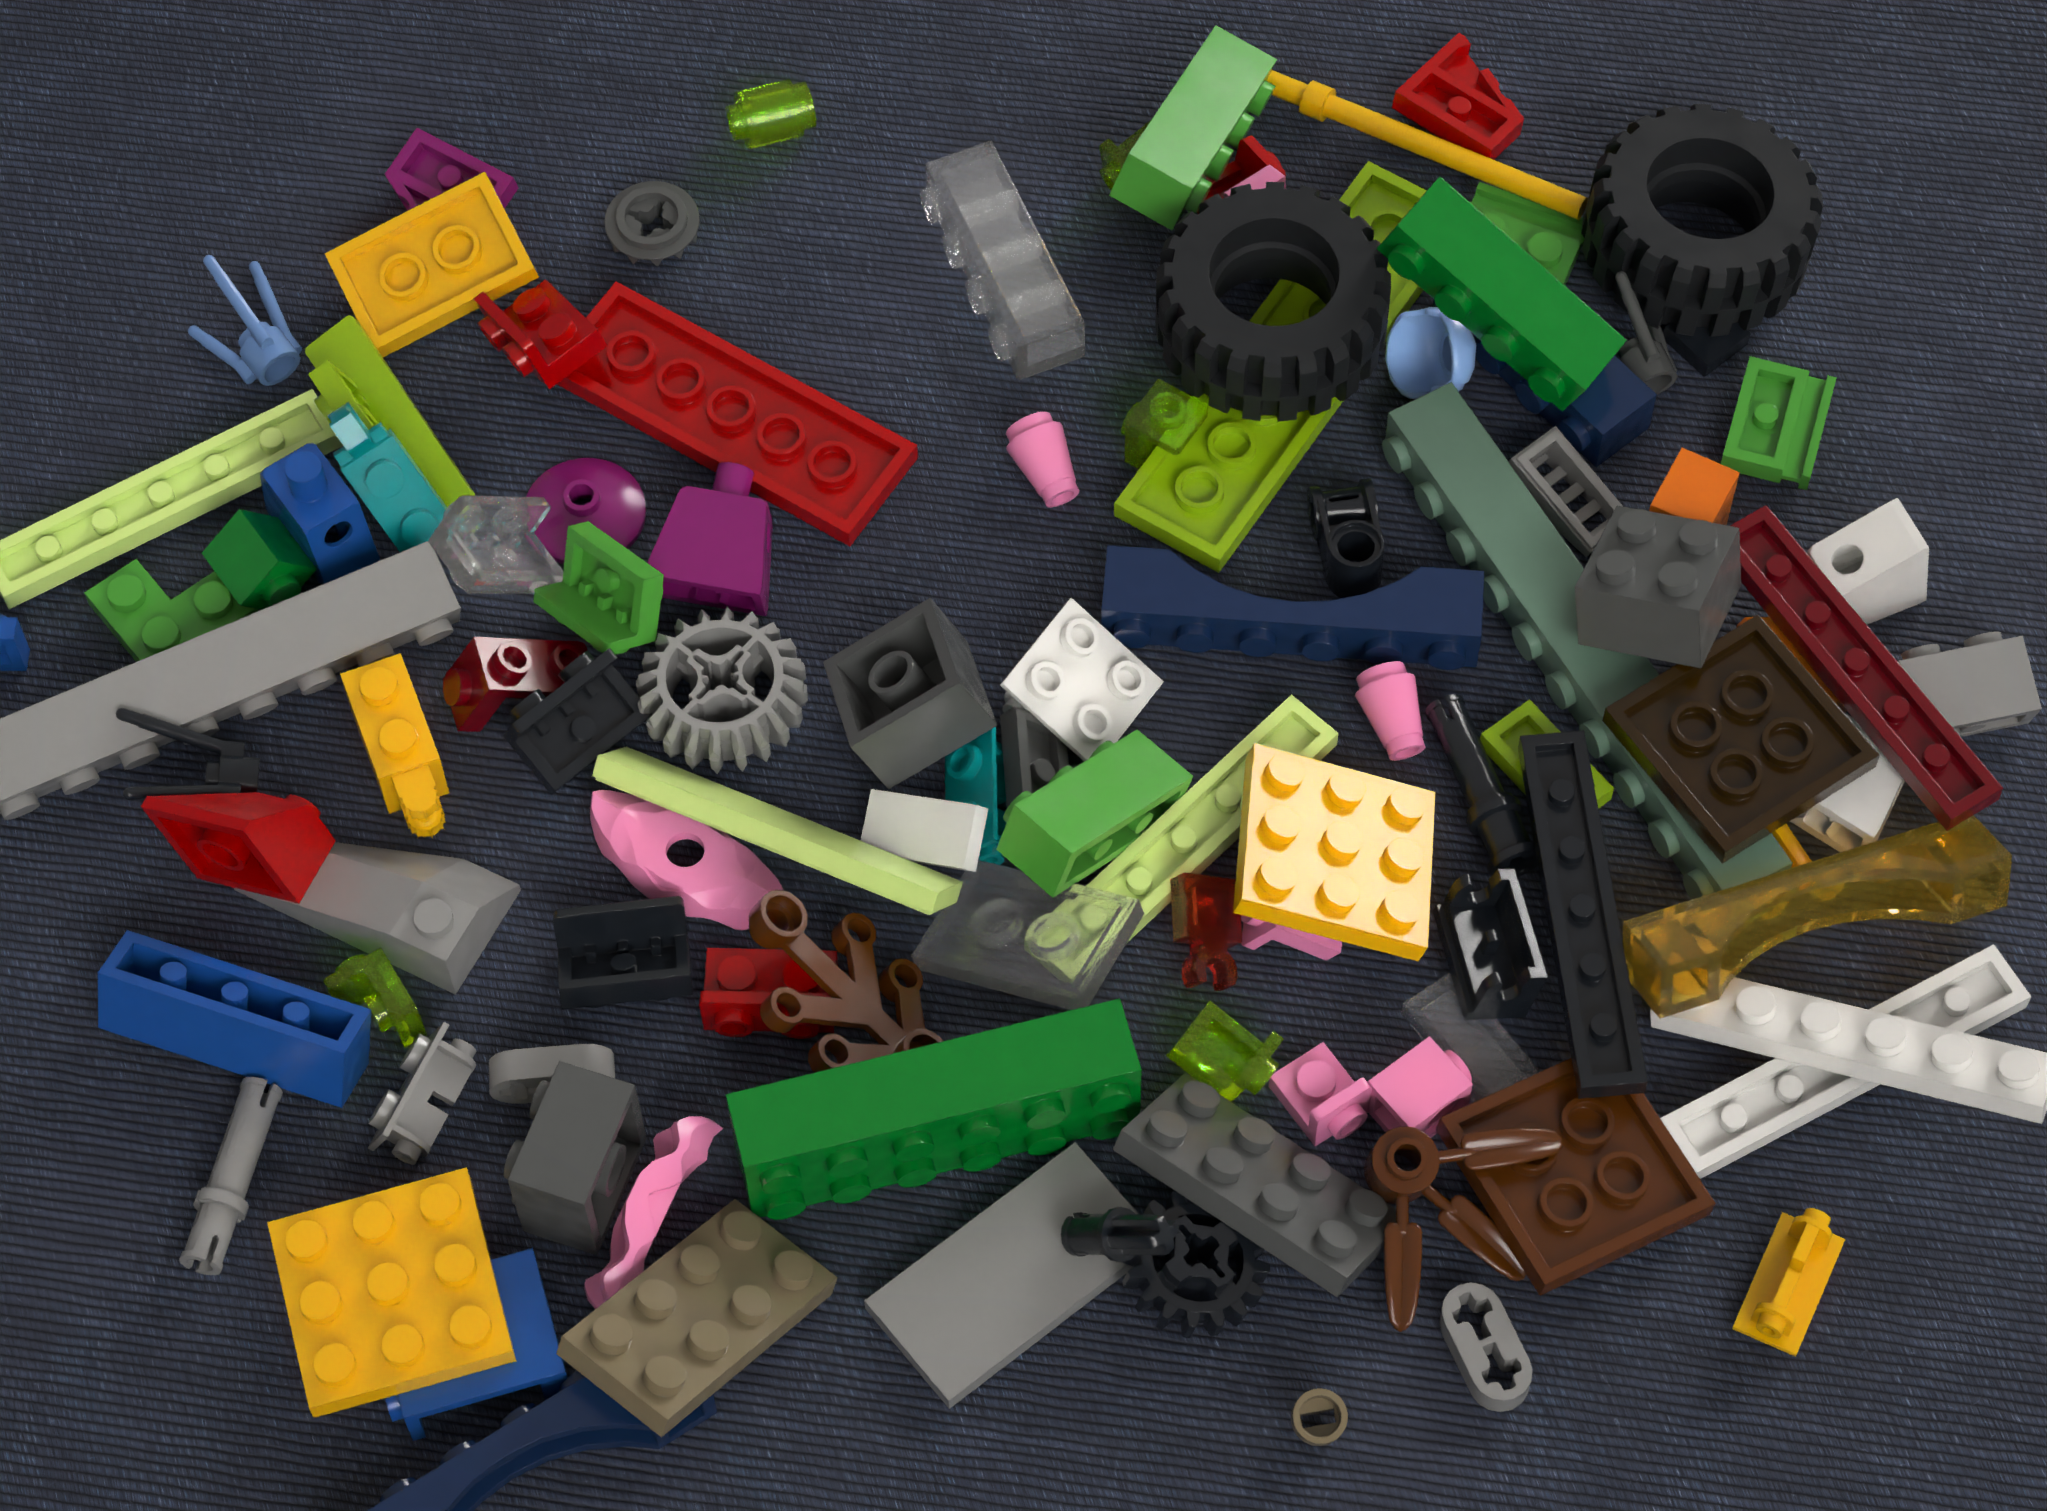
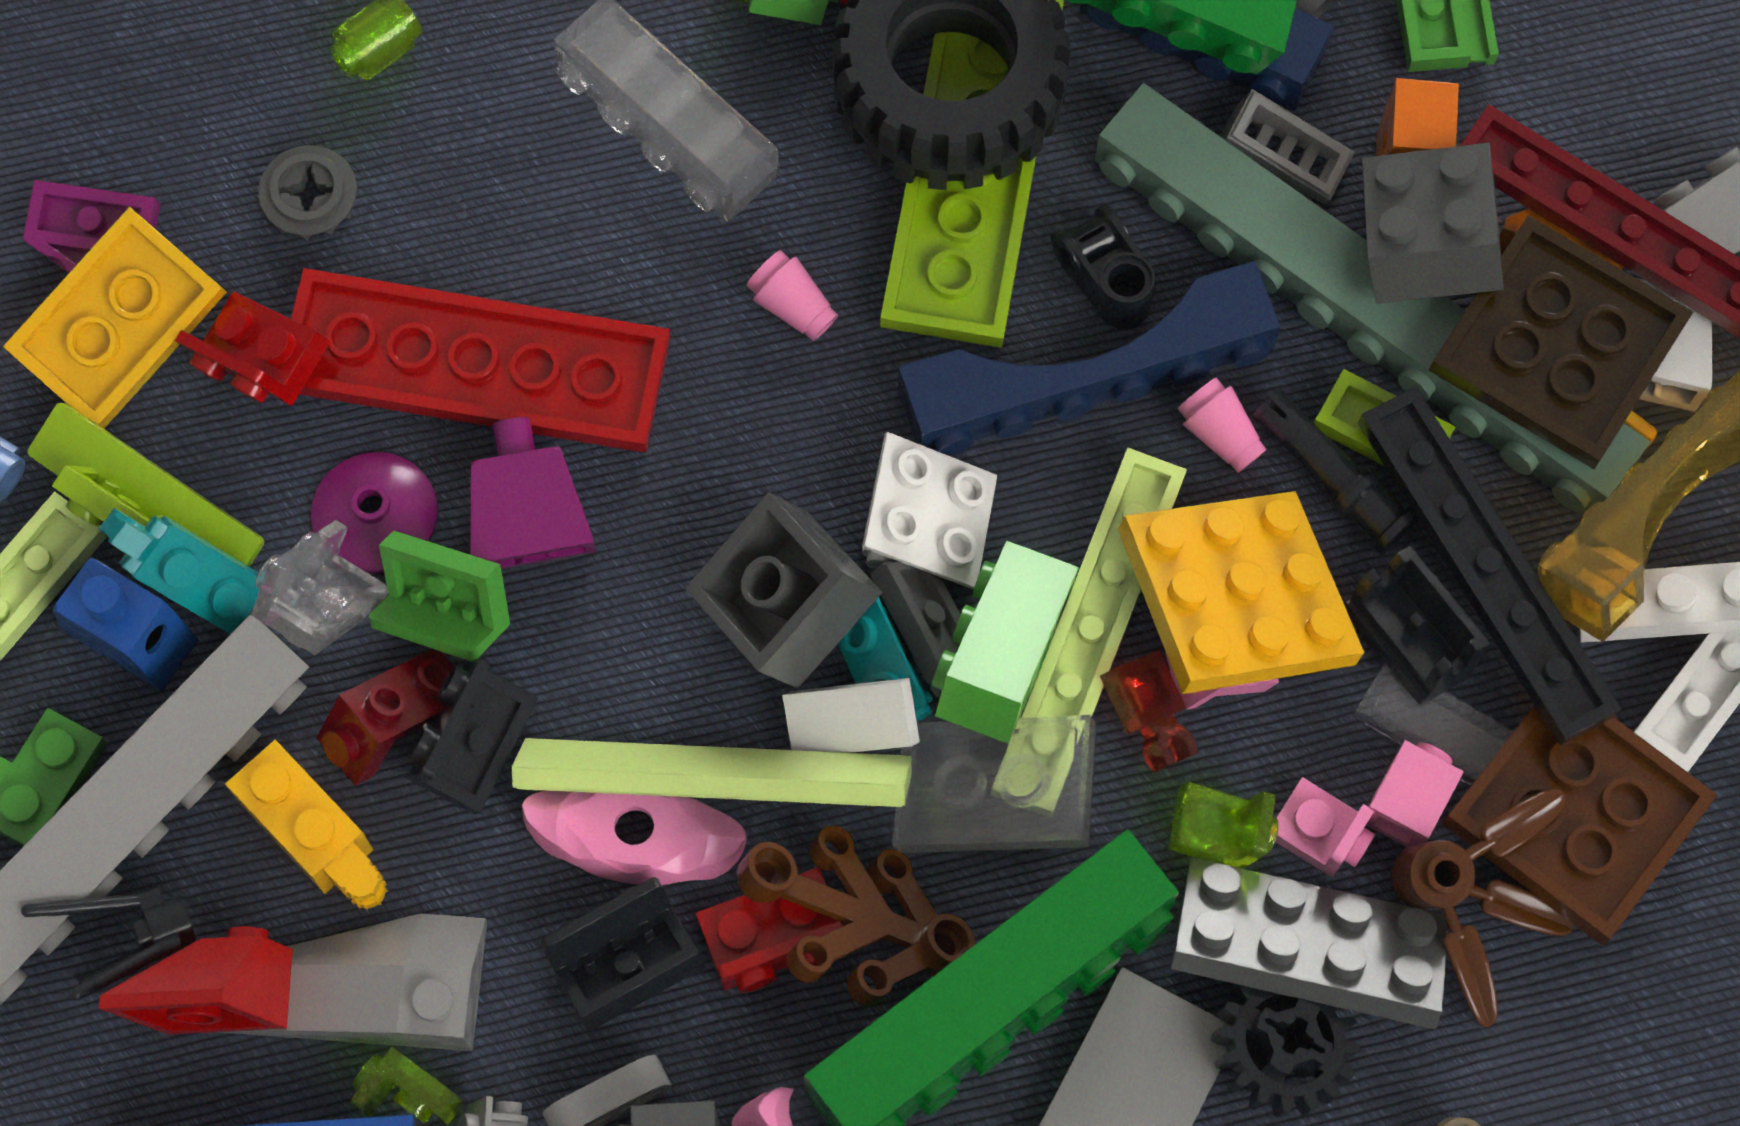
camera: 25 degrees left, 10 degrees up
green brick [201,509,317,610] -> none
light grey gear [636,607,808,774] -> none
black axle [1061,1207,1179,1262] -> none
clear neon green bracket [1121,378,1208,469] -> none
light blue hair [1385,307,1477,399] -> none
light grey beam [1439,1282,1533,1412] -> none
white torso [1807,498,1929,625] -> none

